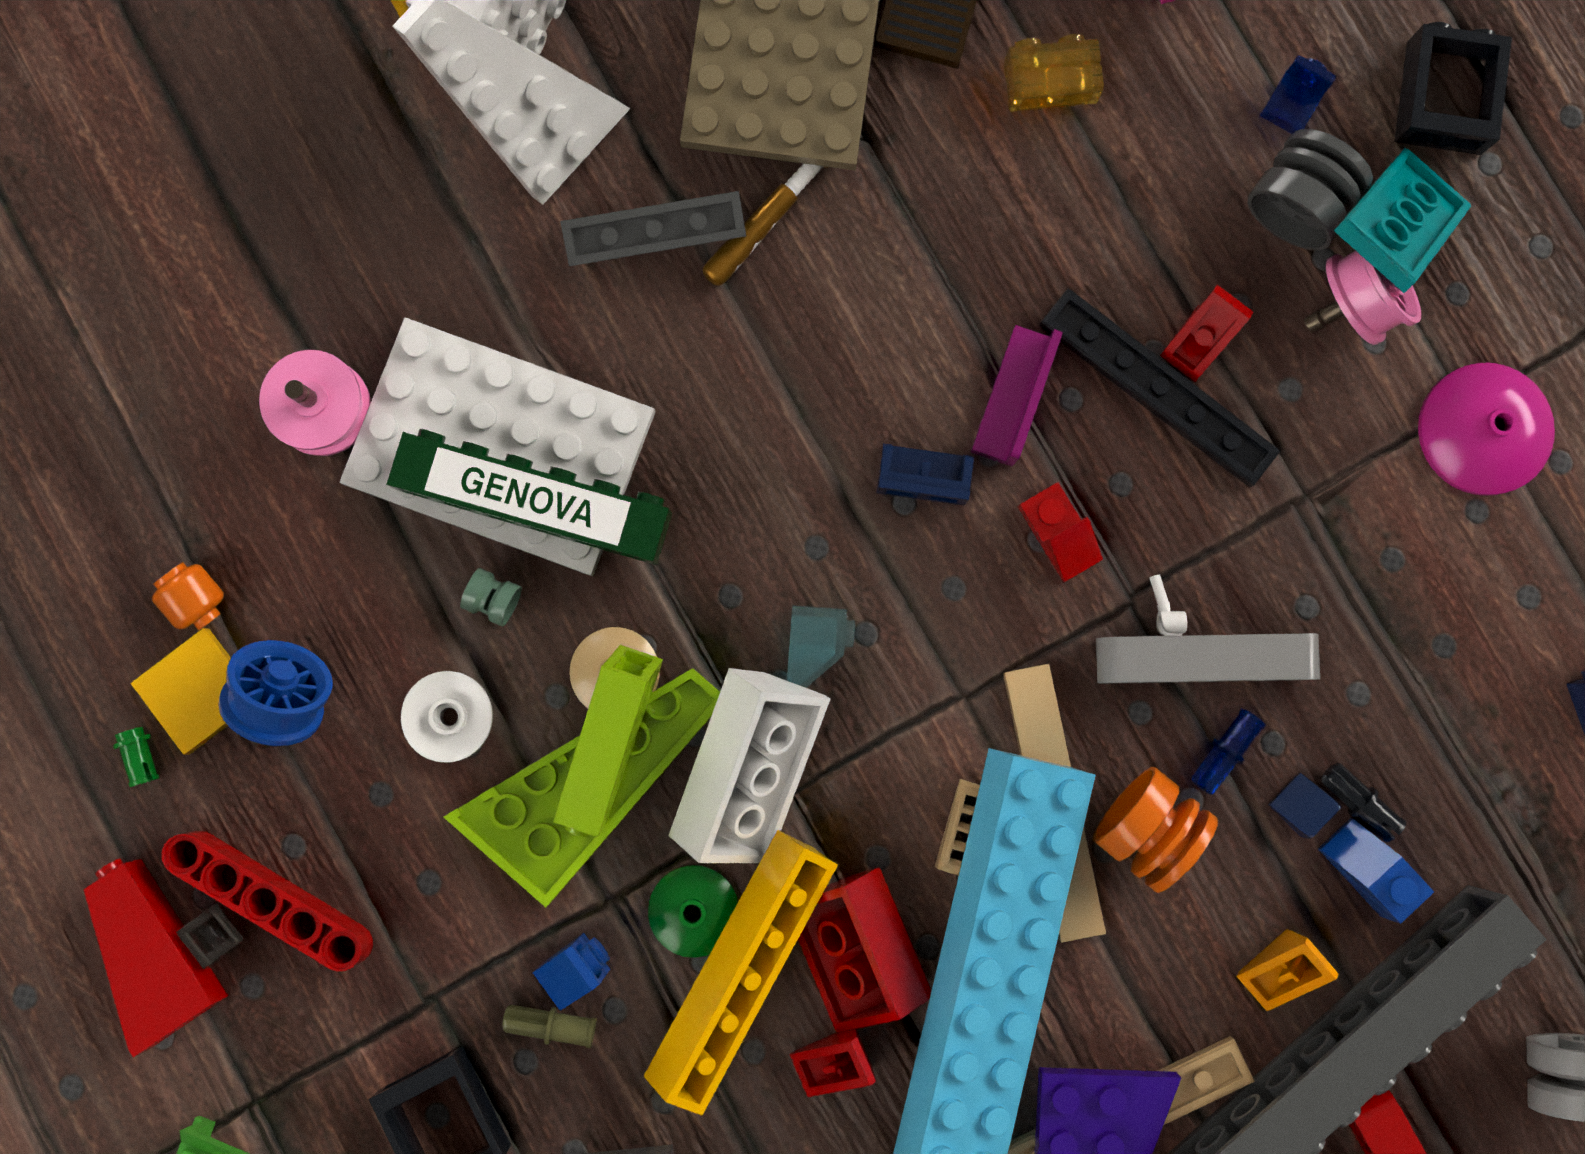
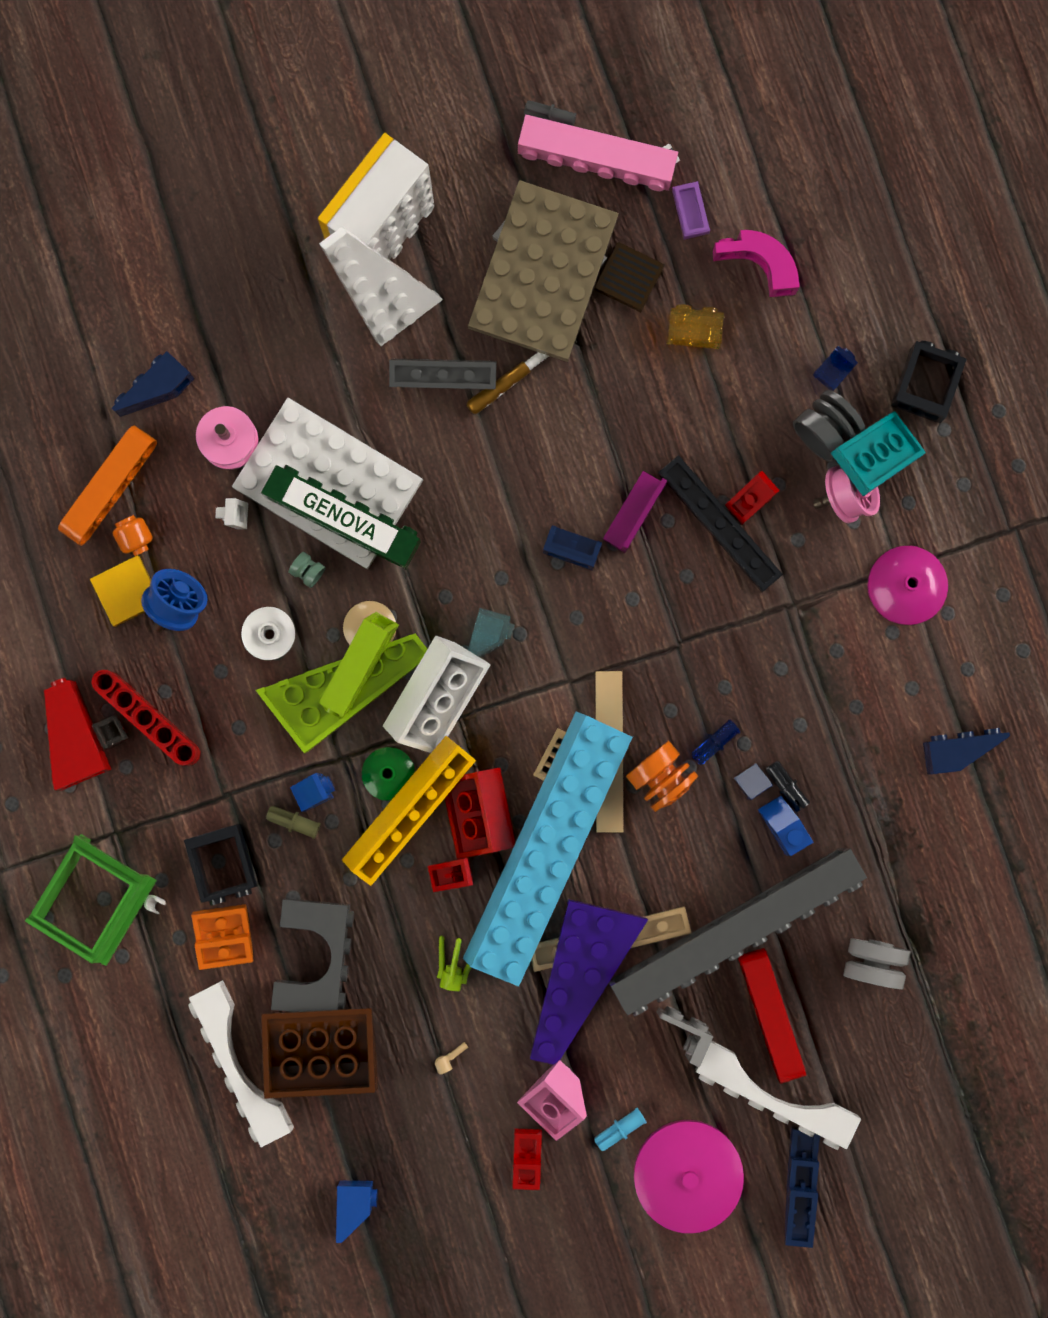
camera: 10 degrees right, 0 degrees up
green pin [113,727,160,788] -> none
red slope [1017,482,1103,583] -> none
light grey beam [1096,633,1320,684] -> none
white hand [1149,575,1187,636] -> none
light orange slope [1236,929,1339,1011] -> none
none -> orange beam [58,425,157,546]
none -> dark blue slope [111,351,195,417]
none -> white tile [215,498,248,529]

